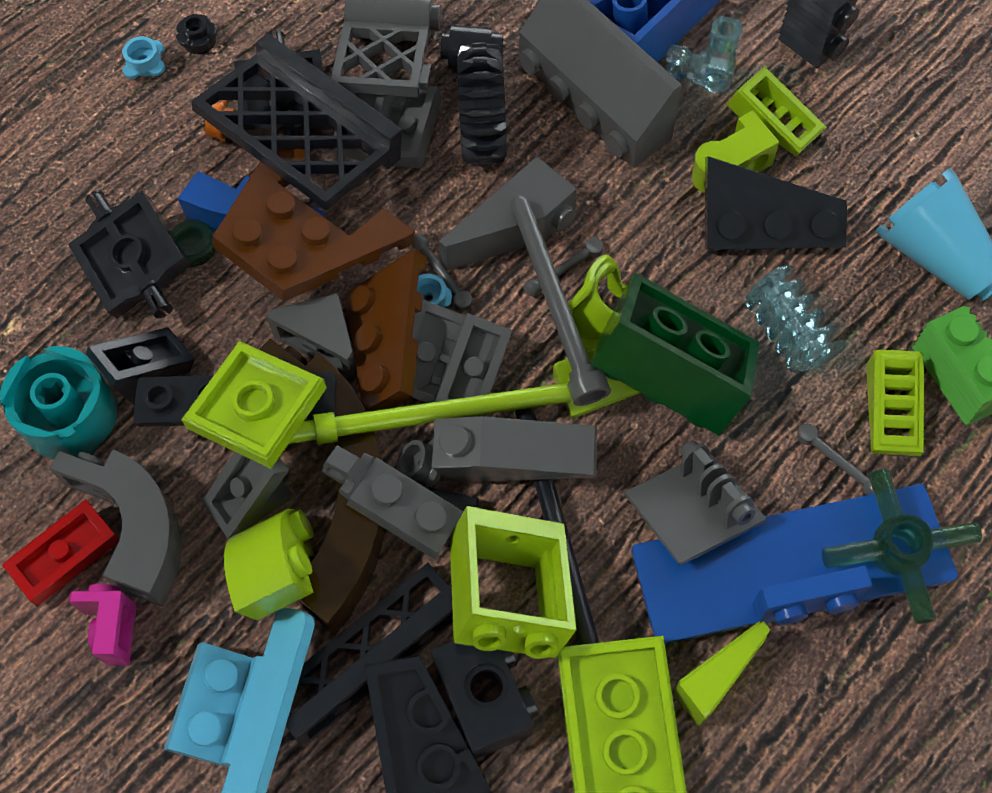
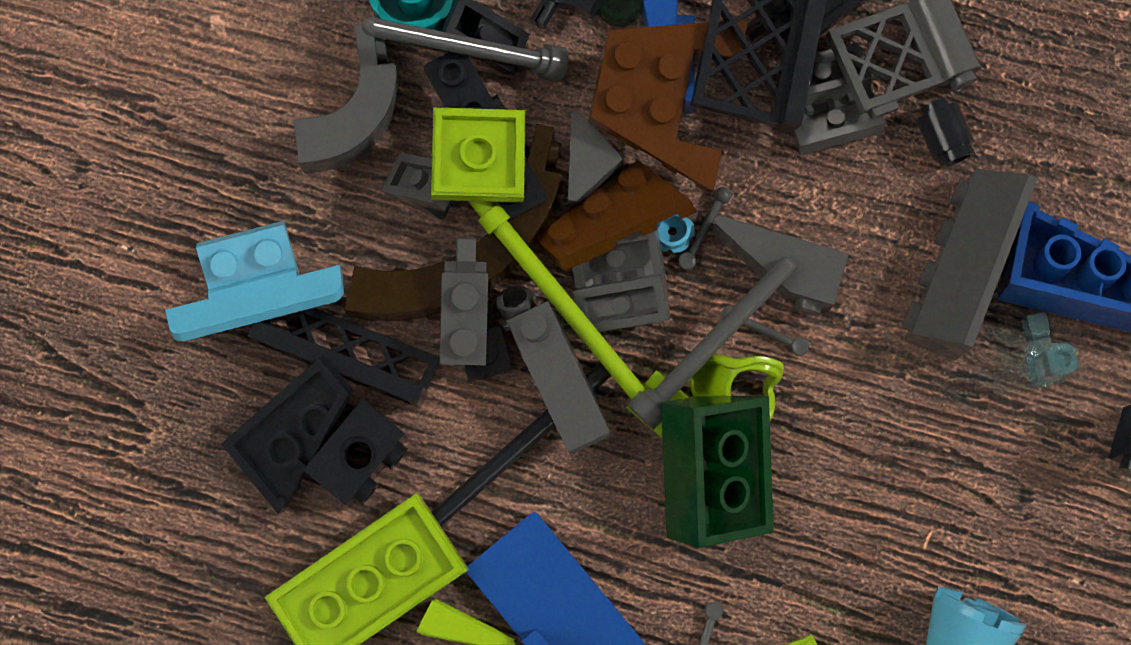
camera: 60 degrees right, 15 degrees up
red plate [1,499,120,607] -> none
dark pink bracket [69,584,137,666] -> none
lime brick [224,509,315,620] -> none
lime window [450,506,576,659] -> none
black gear [457,42,507,166] -> none
dark grey hinge [624,441,767,566] -> none
lime leg [692,110,779,193] -> none
black wing [705,156,847,250] -> none
lime slope [727,66,827,157] -> none
clear light blue piece [745,265,846,373] -> none
none -> dark grey piece [362,17,569,82]

